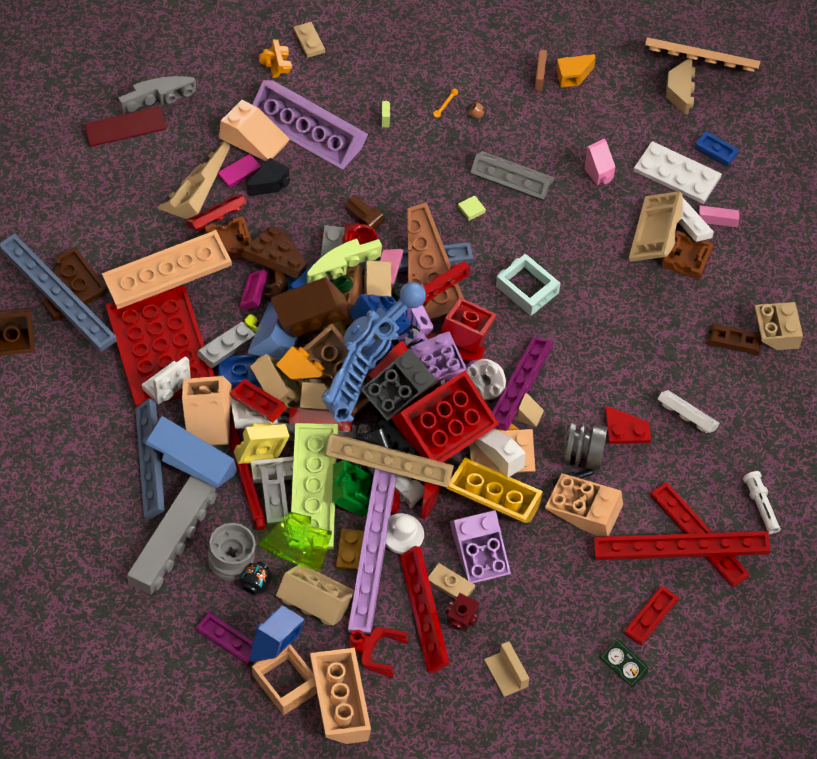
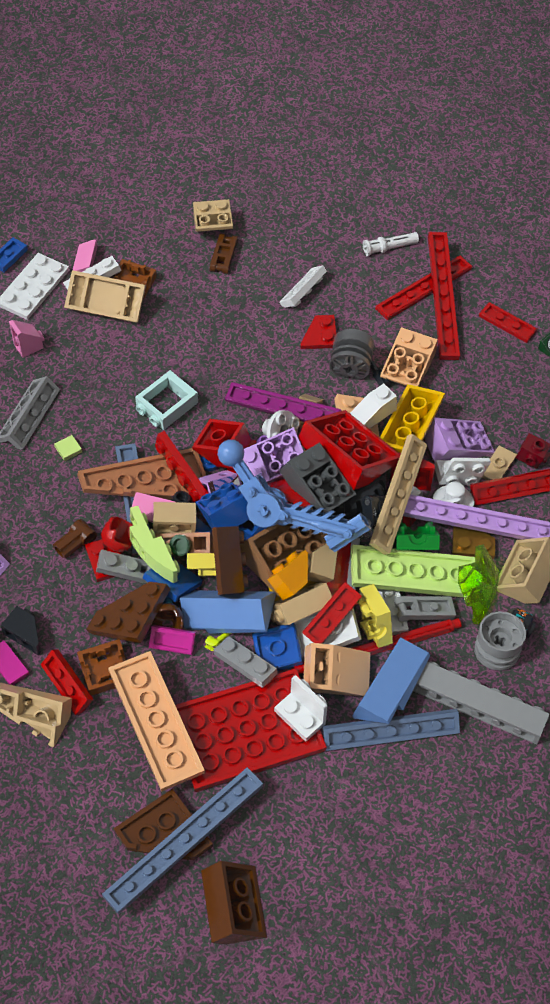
camera: 90 degrees left, 0 degrees up
none -> white bracket [434,458,491,486]

